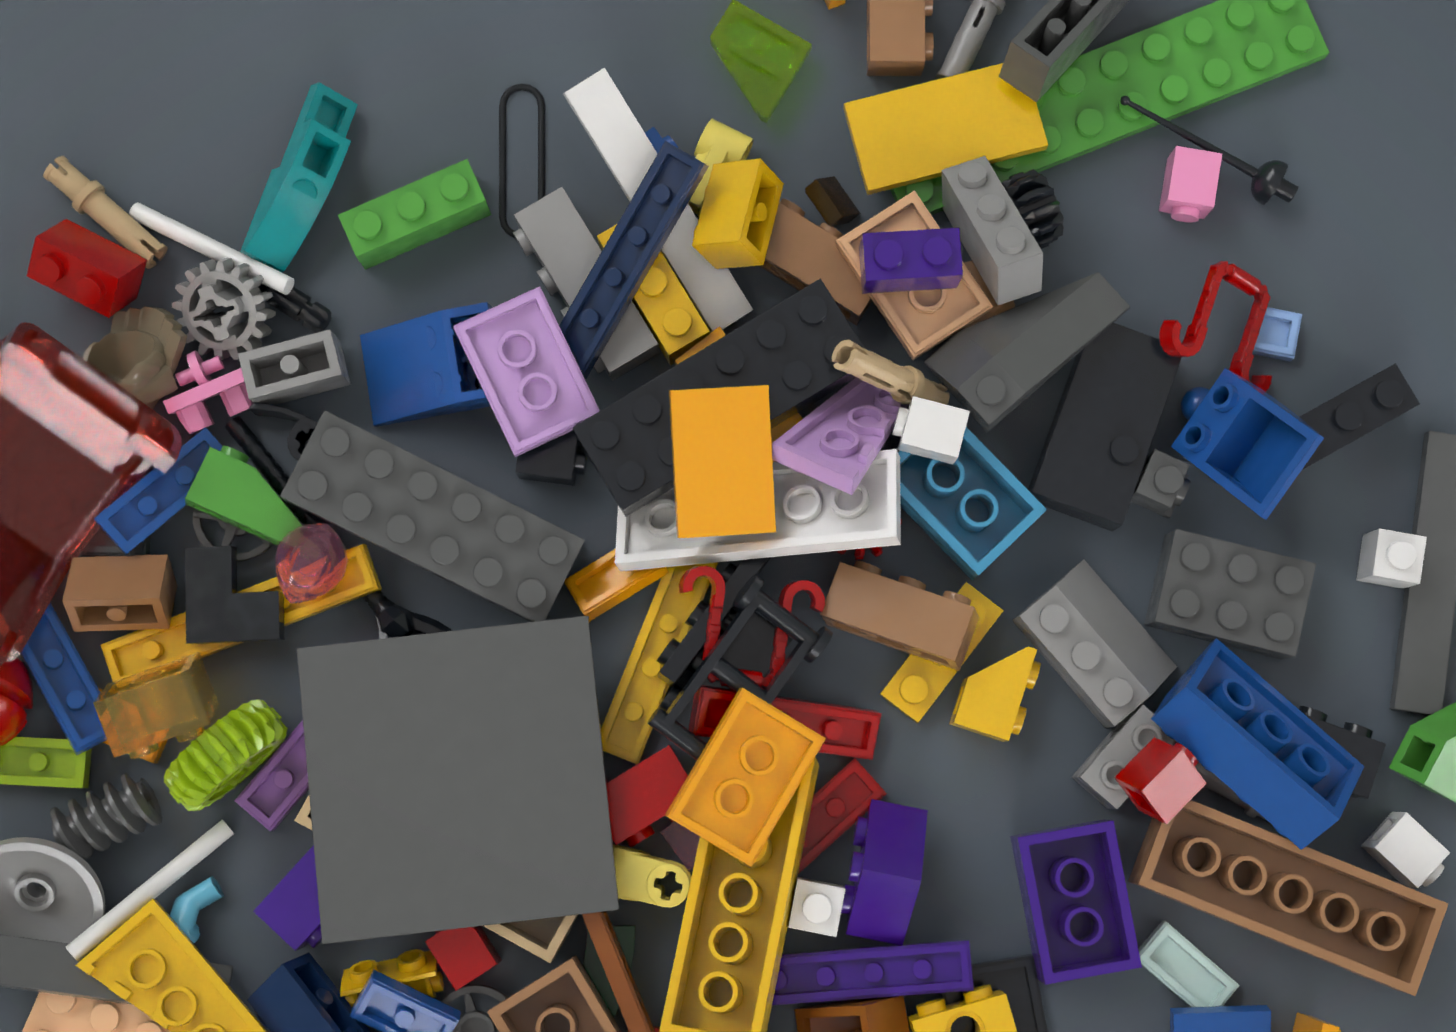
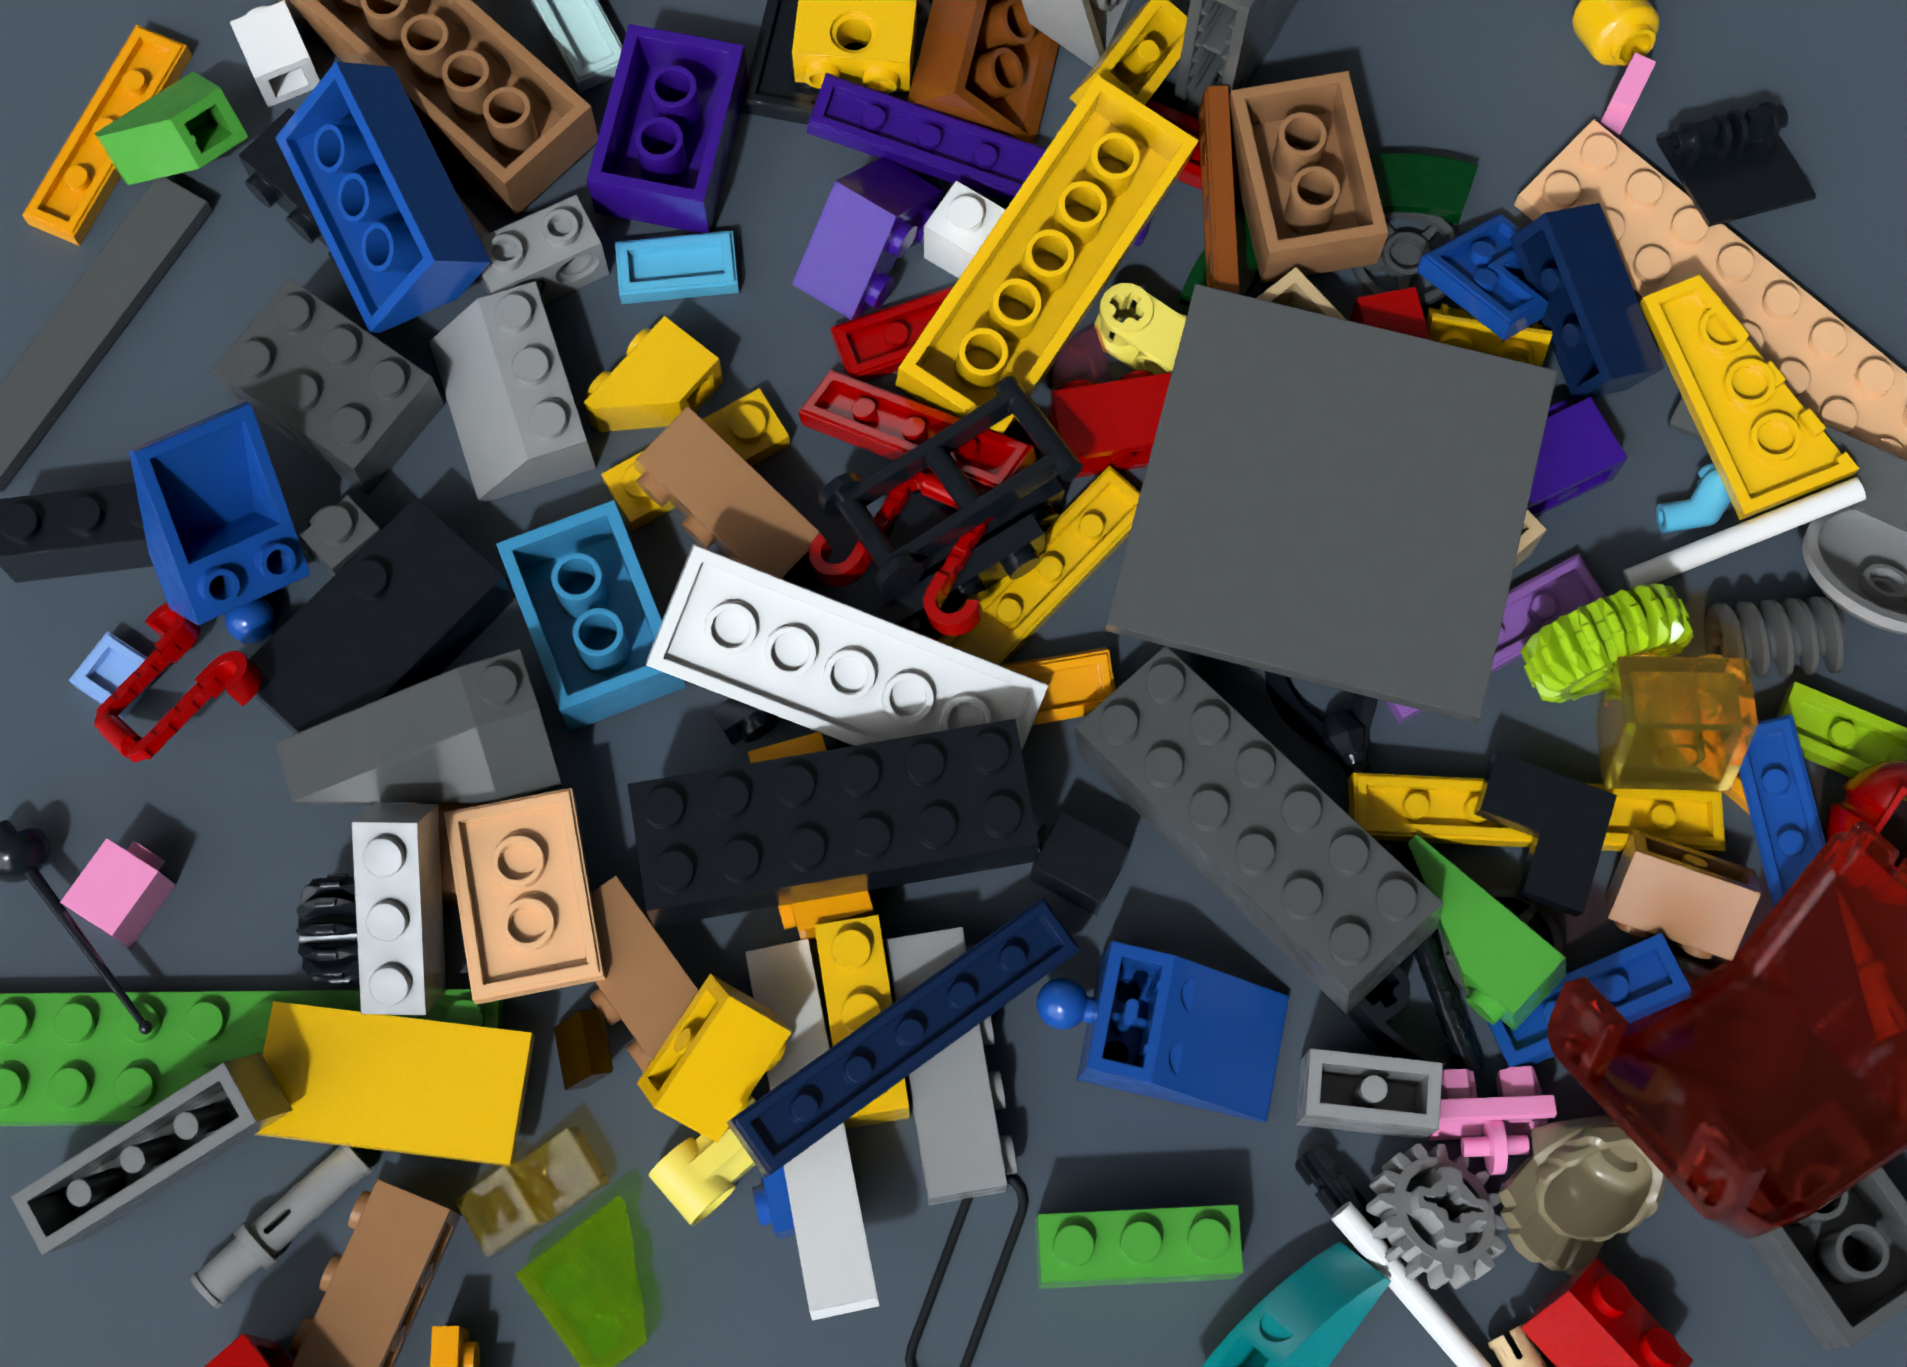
camera: 160 degrees left, 10 degrees down
clear pink piece [275,523,348,603] -> none
lavender tile [453,286,600,457] -> none
light orange tile [665,688,826,867] -> none
light orange tile [669,385,776,538] -> none
lavender wing [772,377,909,495] -> none
tan pin [832,340,950,405] -> none
dark purple brick [859,228,963,294] -> none
white brick [892,396,970,465] -> none
brick [1114,737,1207,825] -> none
white brick [1356,528,1427,589] -> none
none -> clear yellow slope [455,1126,610,1257]
none -> medium azure tile [615,231,739,304]

